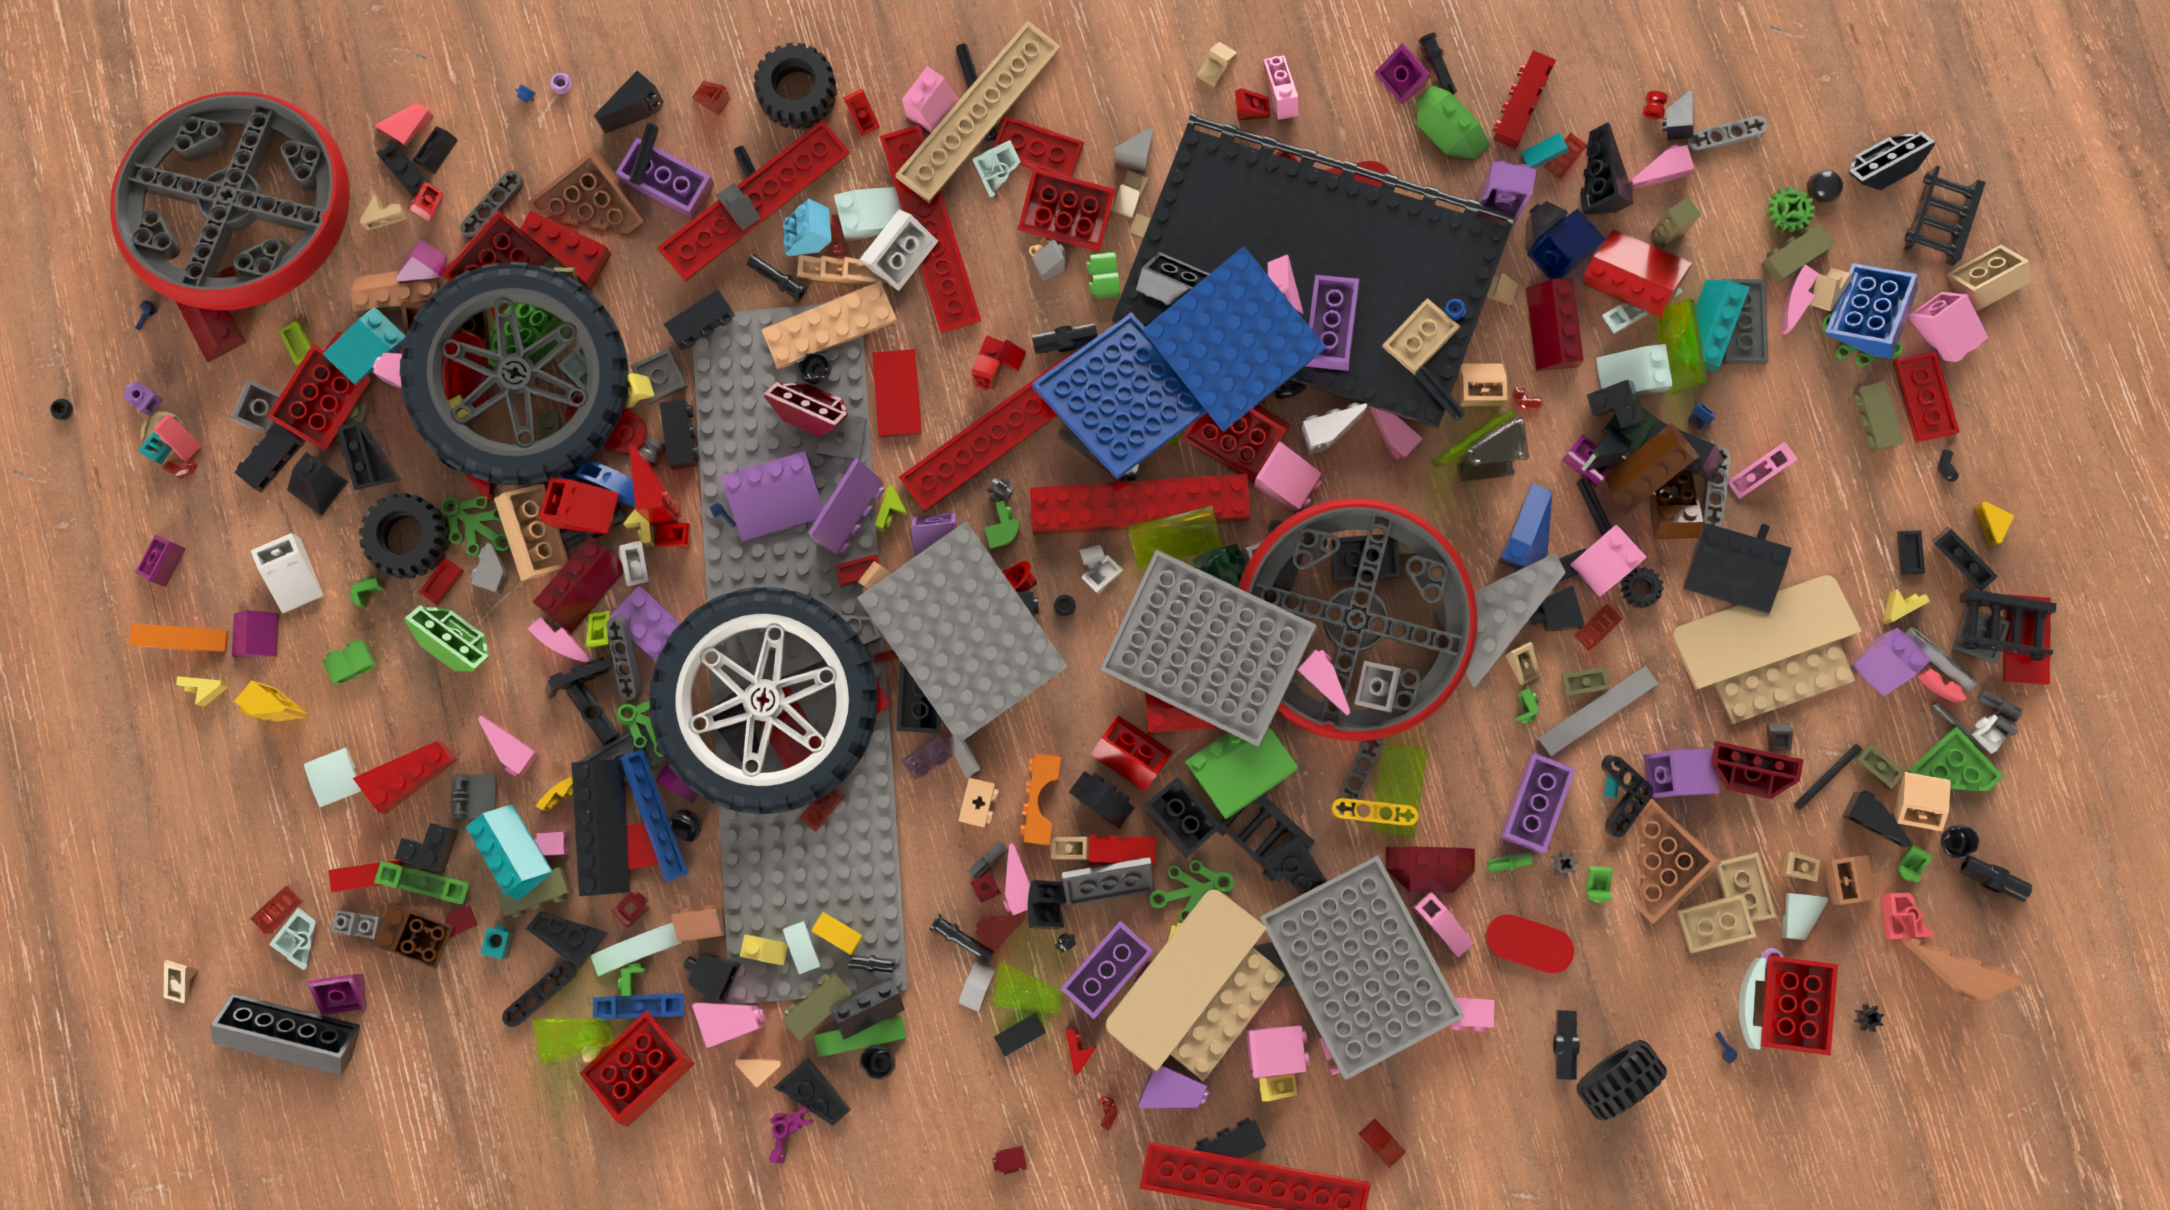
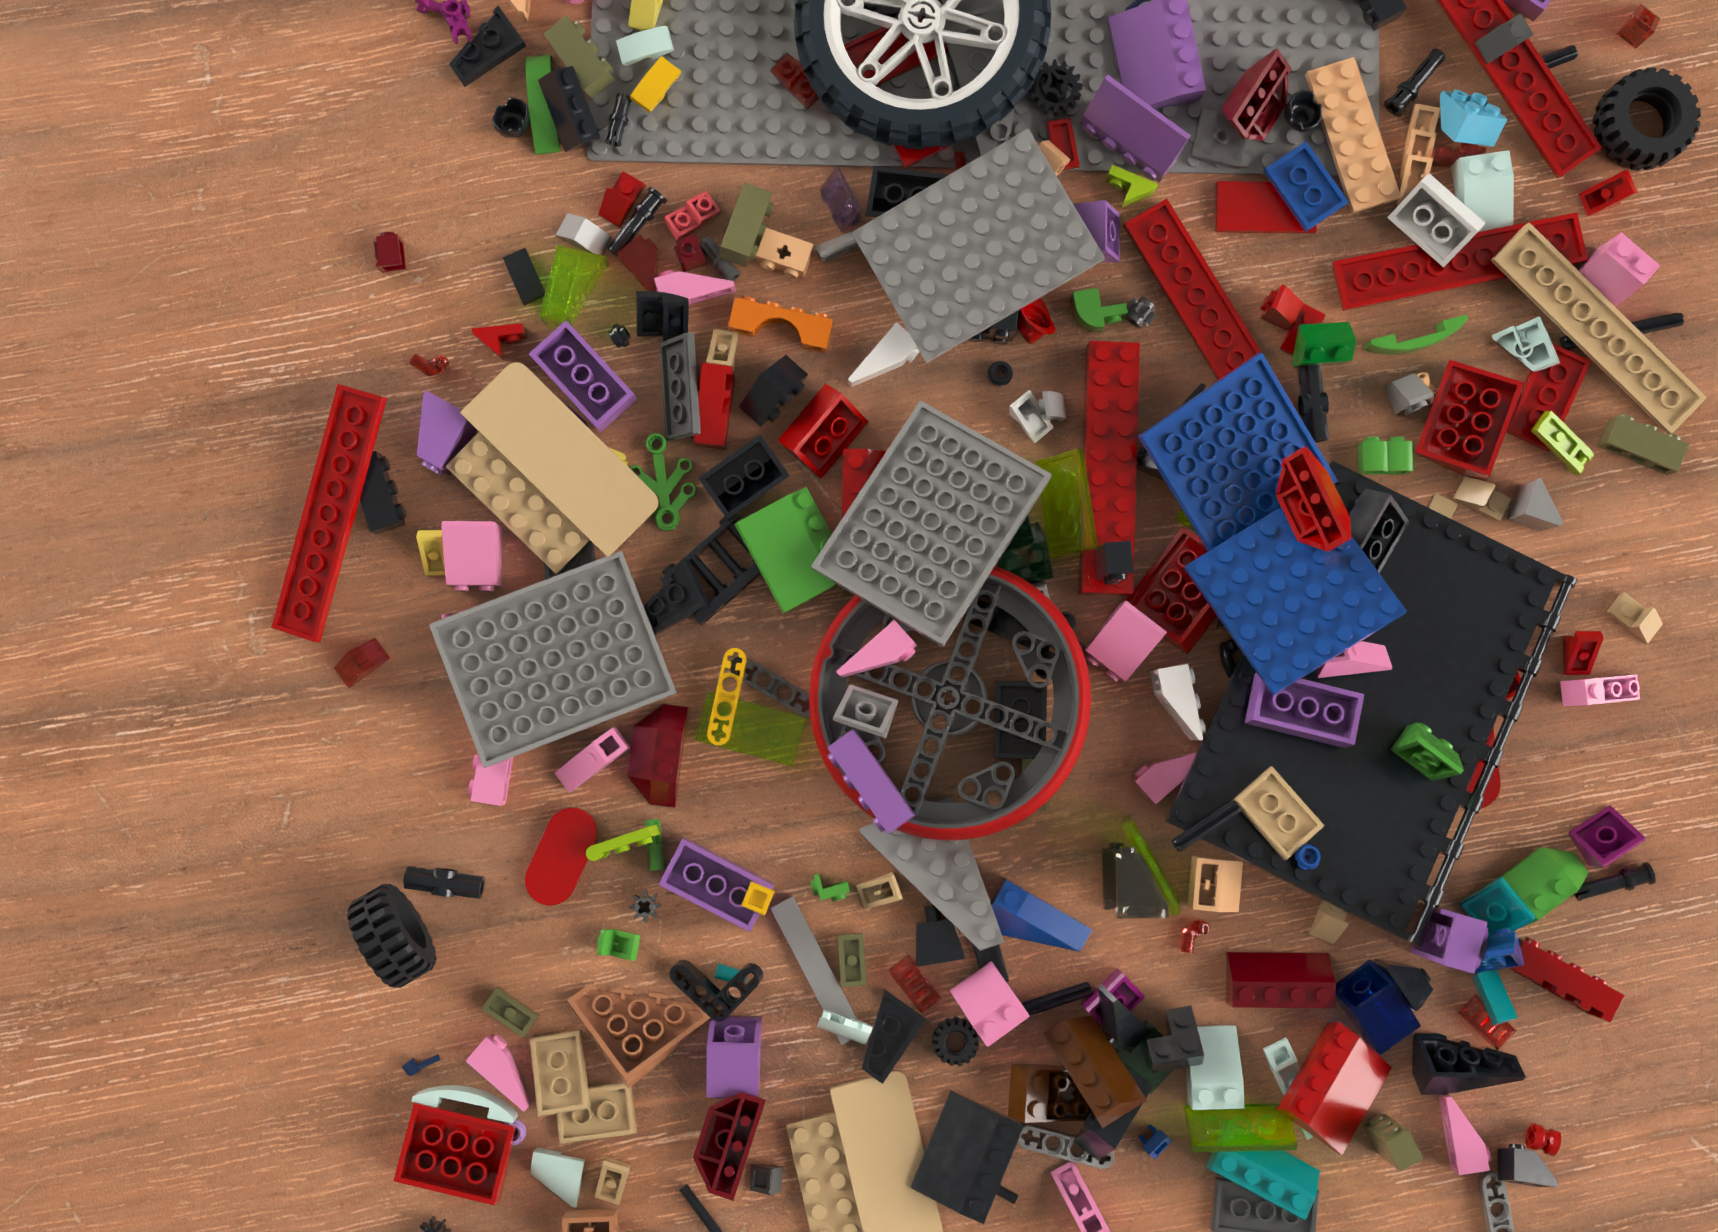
camera: 90 degrees right, 5 degrees up
none -> bright pink slope [466,1033,532,1112]
none -> olive plate [482,987,540,1038]
none -> lime plate [586,825,660,861]
none -> red slope [598,171,645,228]
none -> coral slope [663,191,721,240]
none -> olive brick [718,182,774,268]
none -> yellow tile [741,881,775,916]
none -> light aqua slope [817,1009,873,1045]
none -> medium lavender brick [827,729,916,834]
none -> white slope [848,322,920,387]
none -> black wing [862,989,927,1084]
none -> black gear [1028,59,1083,116]
none -> black brick [1094,541,1134,585]
none -> blue plate [1263,141,1349,232]
none -> red wedge [1276,446,1351,552]
none -> green slope [1292,322,1357,367]
none -> bright green slope [1364,314,1468,355]
none -> bright green slope [1390,722,1464,781]
none -> teal tile [1459,876,1535,937]
none -> blue wedge [1474,929,1525,973]
none -> lime plate [1531,411,1594,475]
none -> olive brick [1598,414,1689,475]

